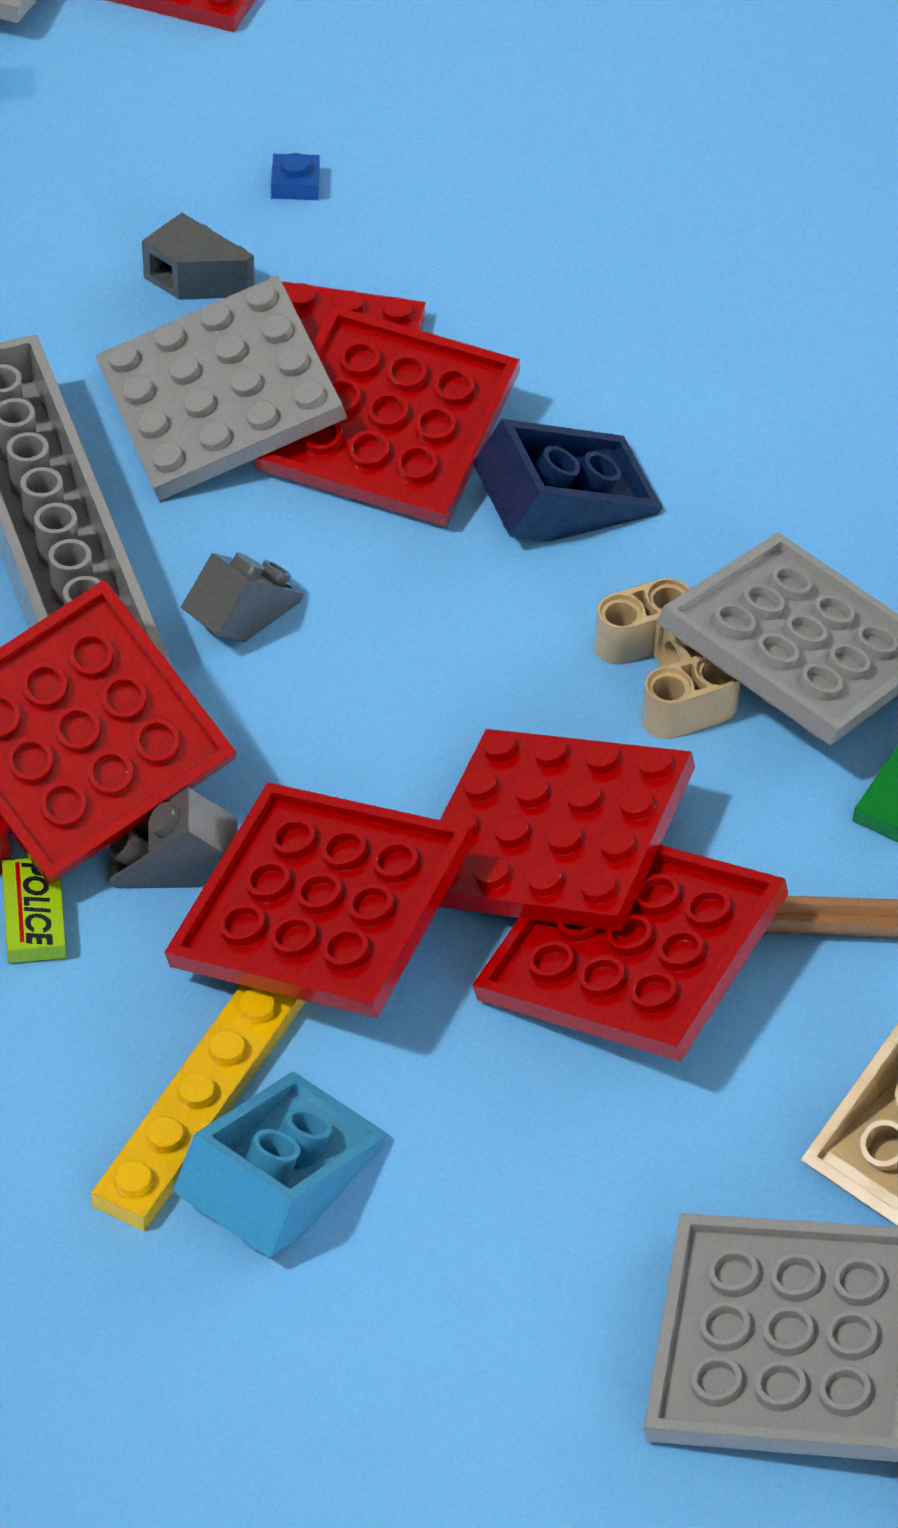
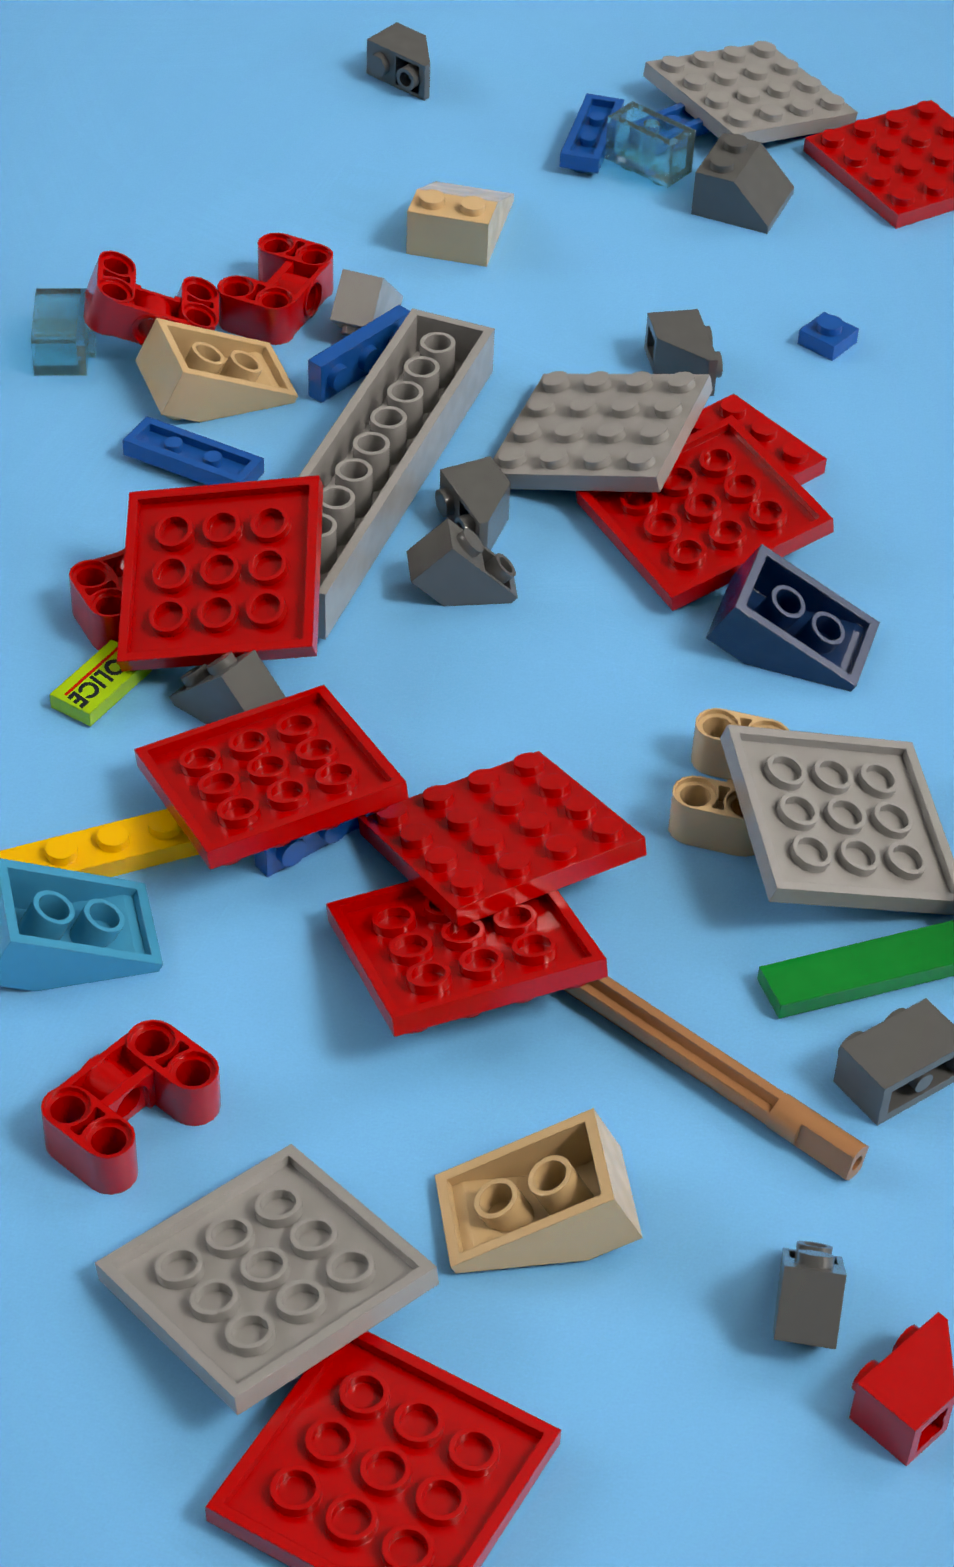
camera: 40 degrees right, 5 degrees down
none -> red beam [41,1019,221,1195]
none -> dark grey slope [435,456,511,550]
none -> dark grey slope [691,133,794,234]

